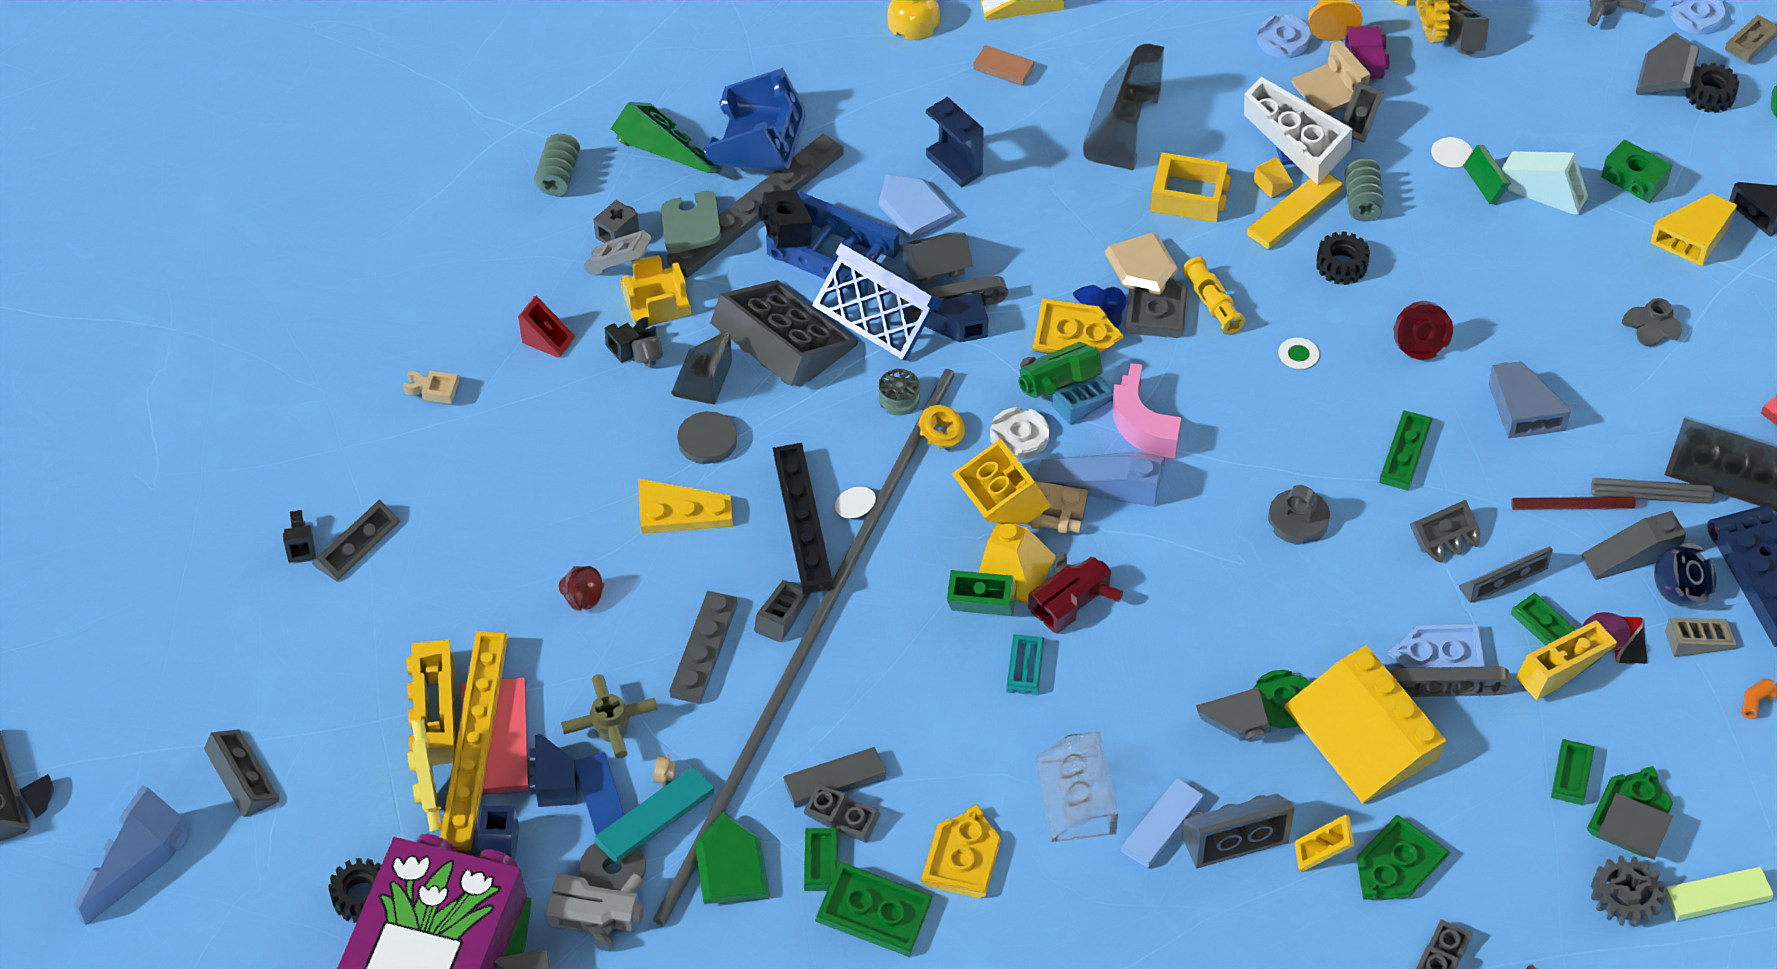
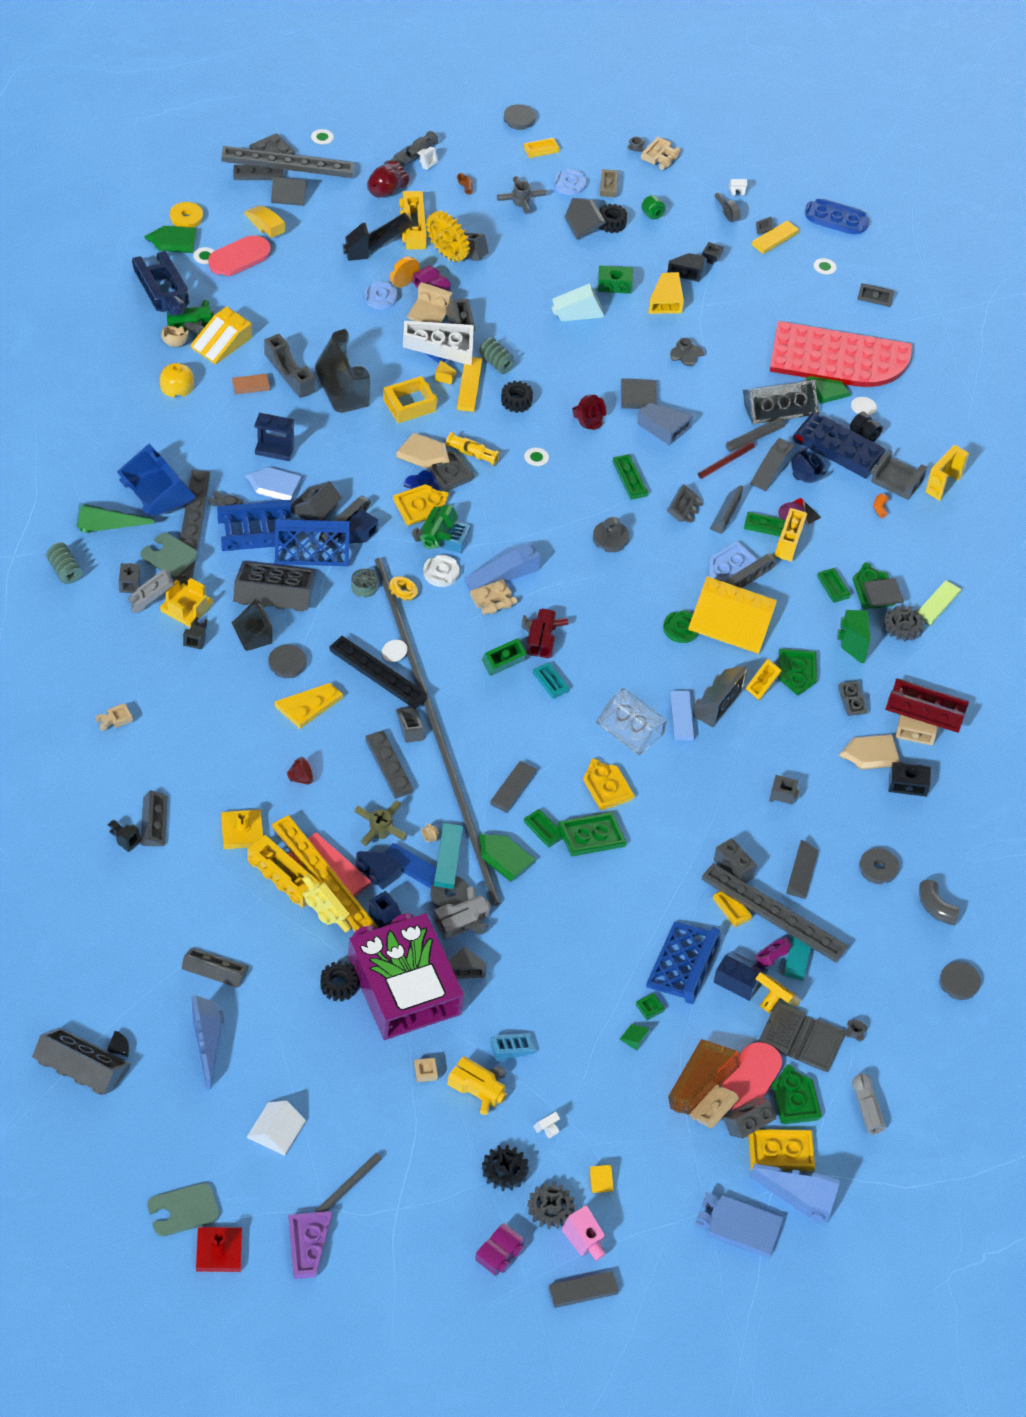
camera: 45 degrees left, 0 degrees up
red slope [518,295,576,357] -> none
dark grey piece [631,336,663,367] -> none
black brick [758,190,813,249] -> none
dark grey slope [803,784,880,843] -> none
yellow slope [952,438,1051,524] -> none
yellow slope [979,523,1056,604] -> none
bright pink arch [1112,363,1181,459] -> none
dark grey slope [1196,688,1272,742] -> none
white sticker [1431,137,1473,168] -> none
green tile [1463,145,1511,204] -> none
dark tan slope [1665,618,1736,657] -> none
none -> dark grey plate [208,491,243,506]
none -> yellow tile [221,809,263,849]
none -> dark grey arch [264,333,315,398]
none -> dark grey tile [621,379,657,409]
none -> green slope [837,610,871,663]

